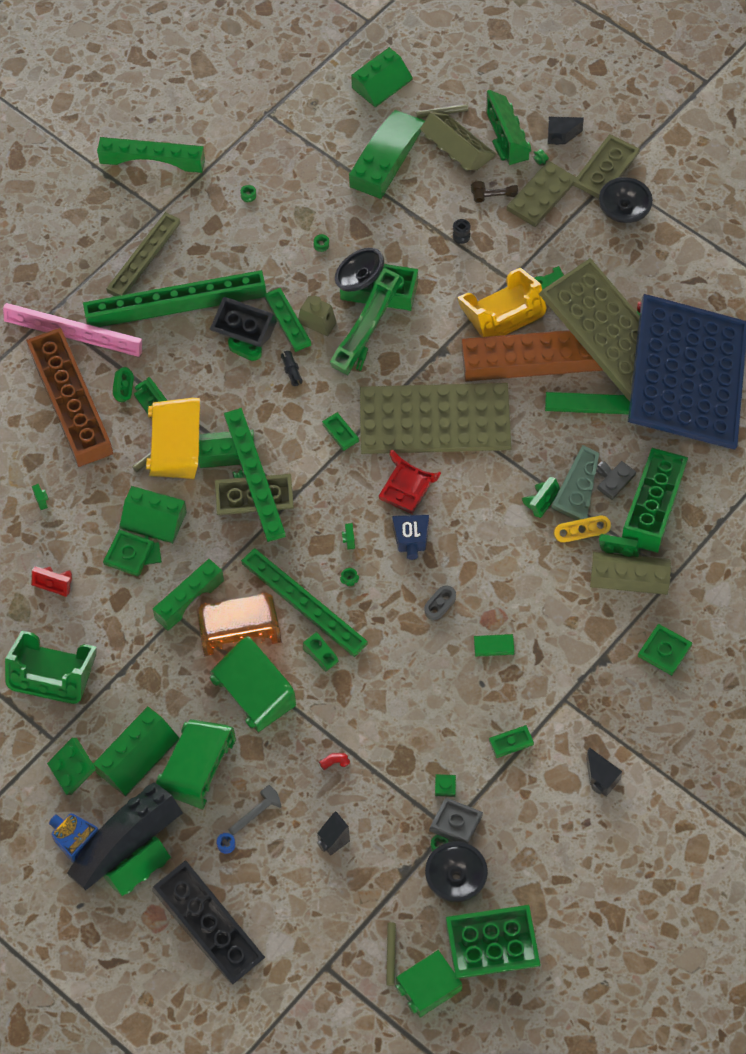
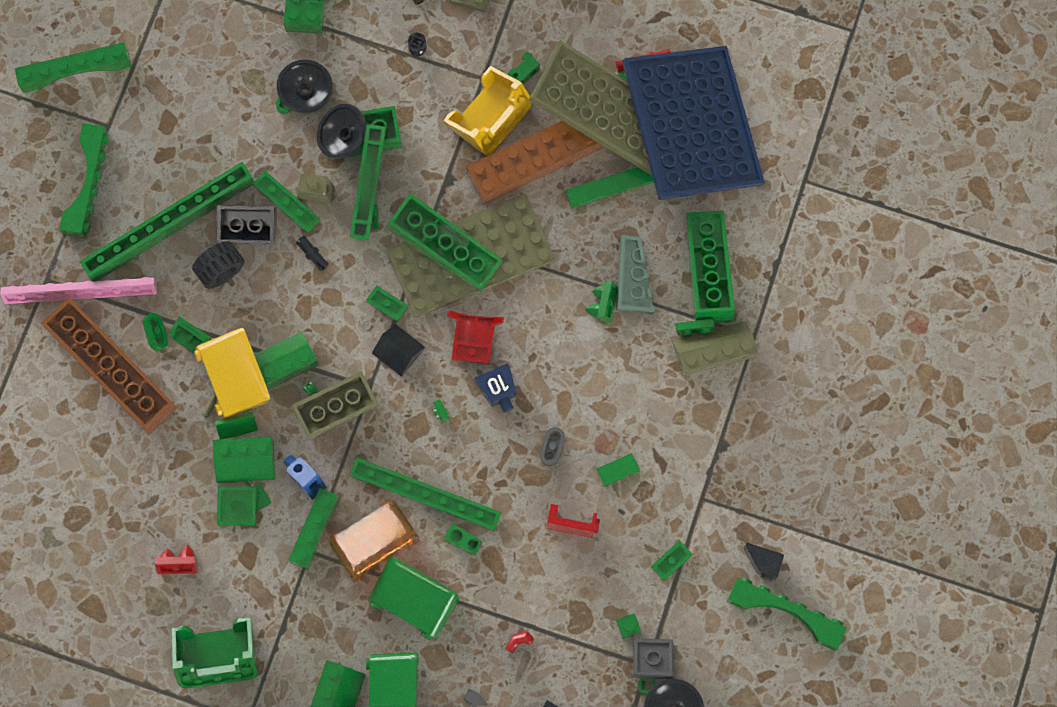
camera: 25 degrees left, 15 degrees up
green plate [31,483,49,510] -> none
olive plate [106,212,181,296] -> none
green plate [224,408,286,542] -> none
green plate [228,337,262,361] -> none
green bush [240,185,256,202] -> none
green plate [340,568,359,586] -> none
yellow plate [553,515,611,543] -> none
dark grey plate [596,461,636,500] -> none
green plate [638,624,692,676] -> none
none -> green arch [59,123,110,238]
none -> black tyre [192,241,245,289]
none -> green tile [215,412,258,440]
none -> black dish [276,60,333,113]
none -> blue torso [284,455,327,500]
none -> black slope [372,324,426,377]
none -> green slope [386,193,503,291]
none -> red panel [547,504,600,538]
none -> green arch [727,577,847,651]

